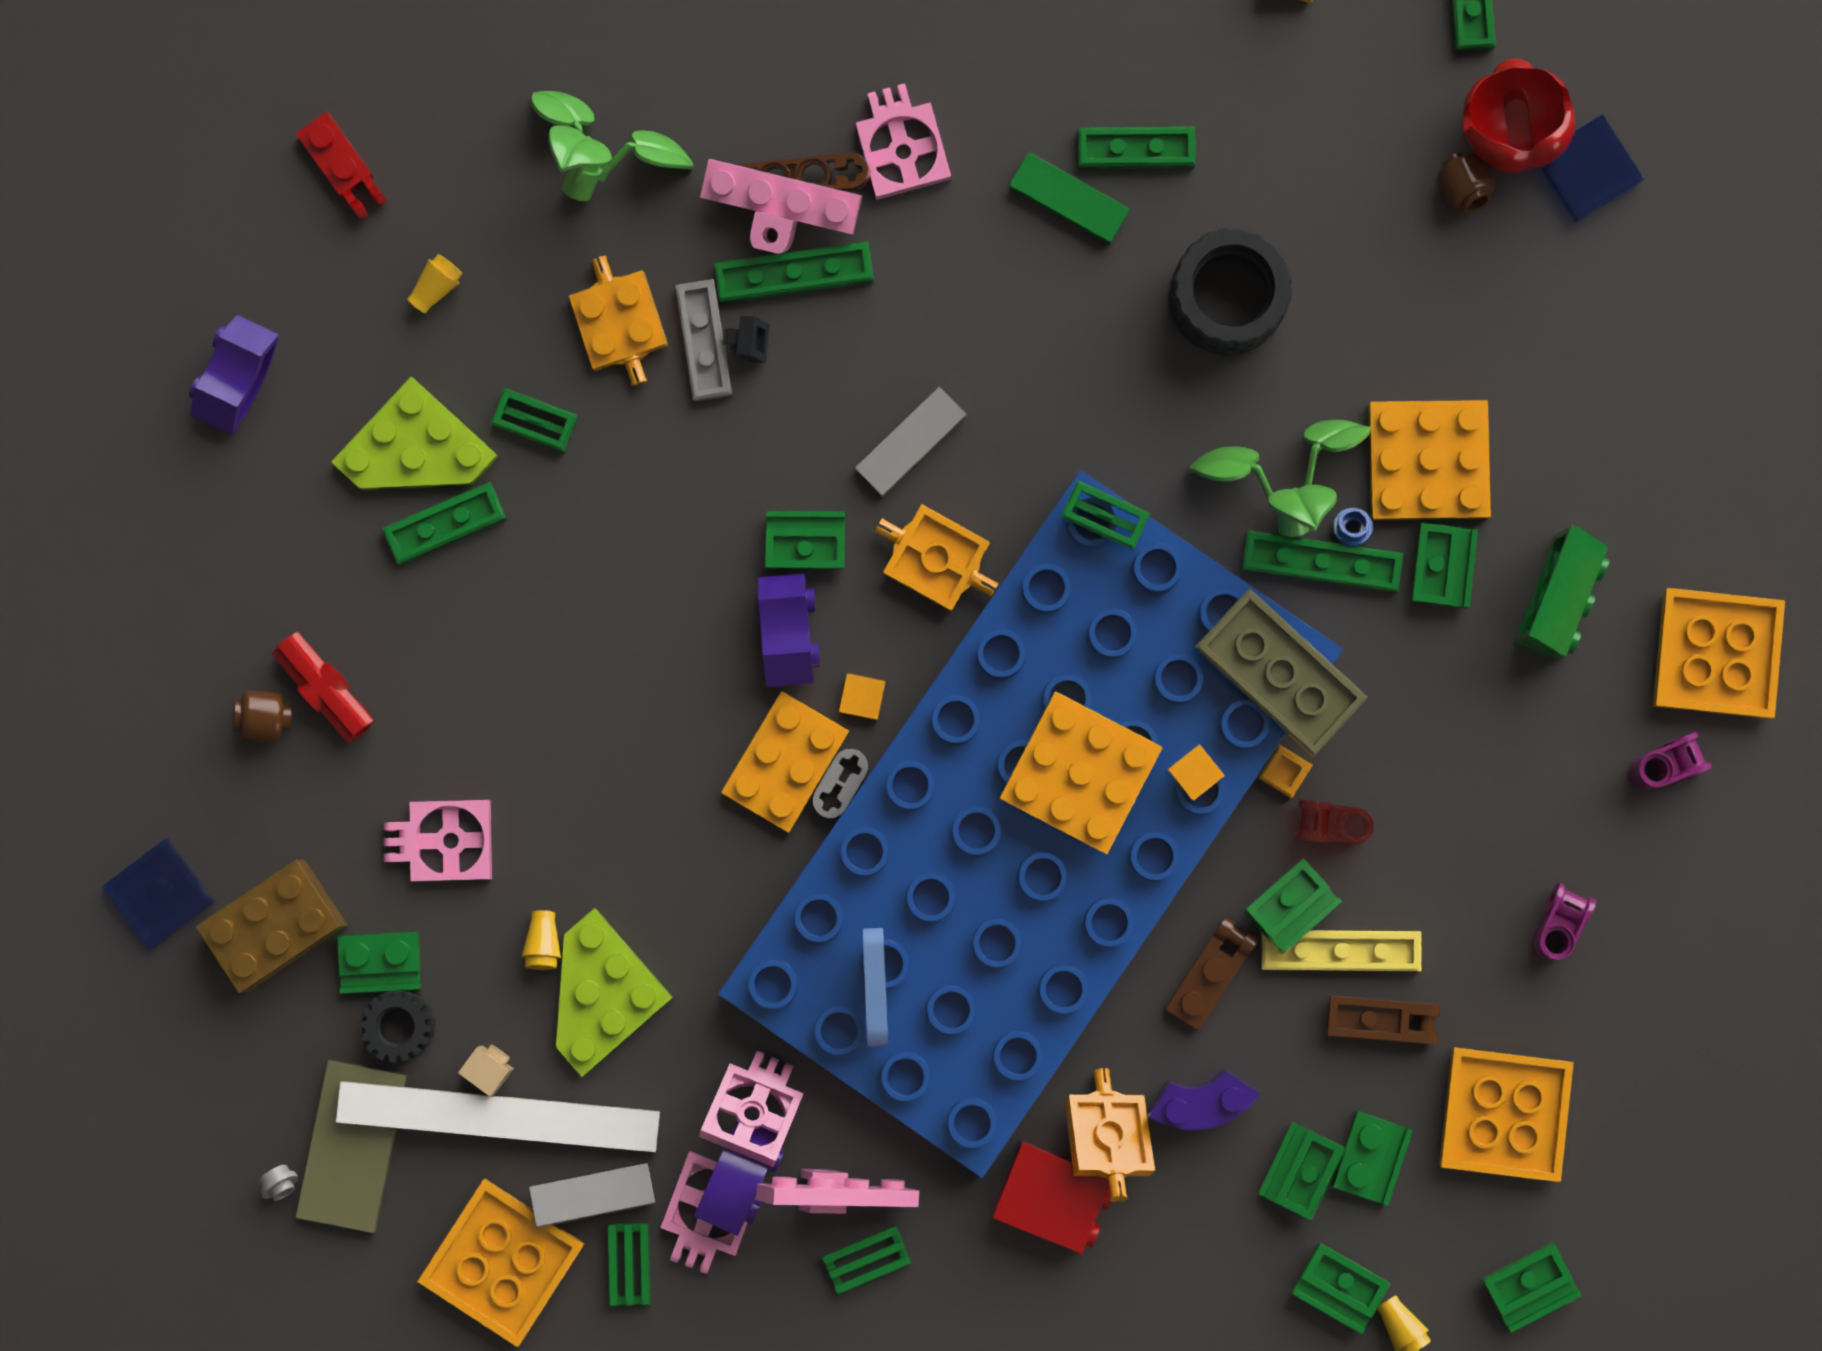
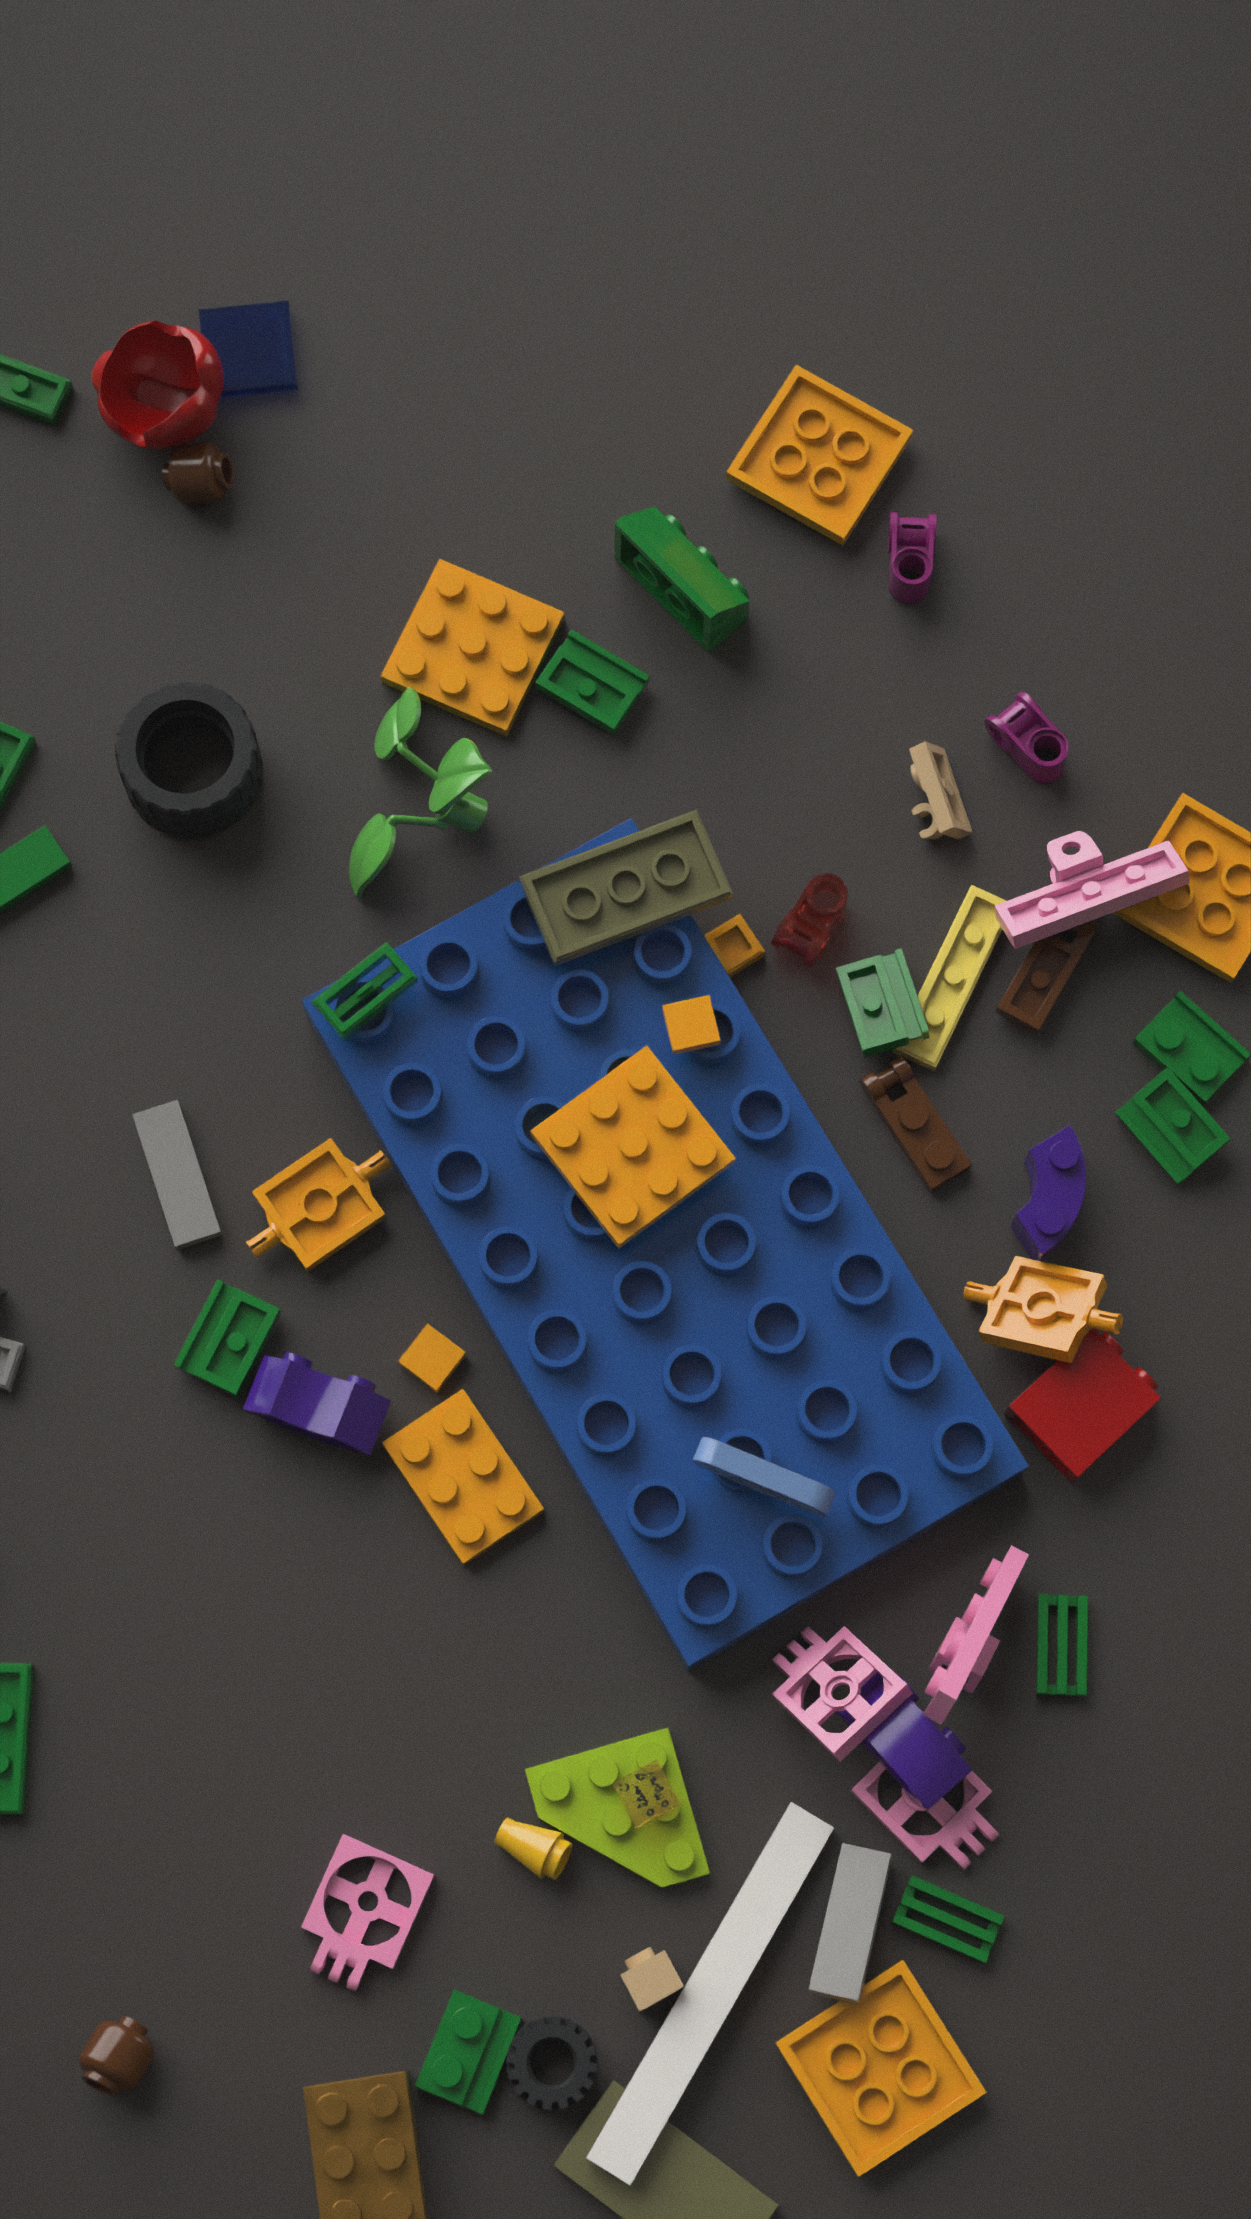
camera: 70 degrees left, 10 degrees down
red piece [271,632,375,743] -> none
light grey beam [813,749,868,819] -> none
green tile [1241,530,1404,593] -> none
blue plate [1333,508,1373,547] -> none
none -> clear yellow tile [613,1760,681,1830]
none -> tan plate [909,741,973,840]
none -> bright pink plate [995,831,1189,949]

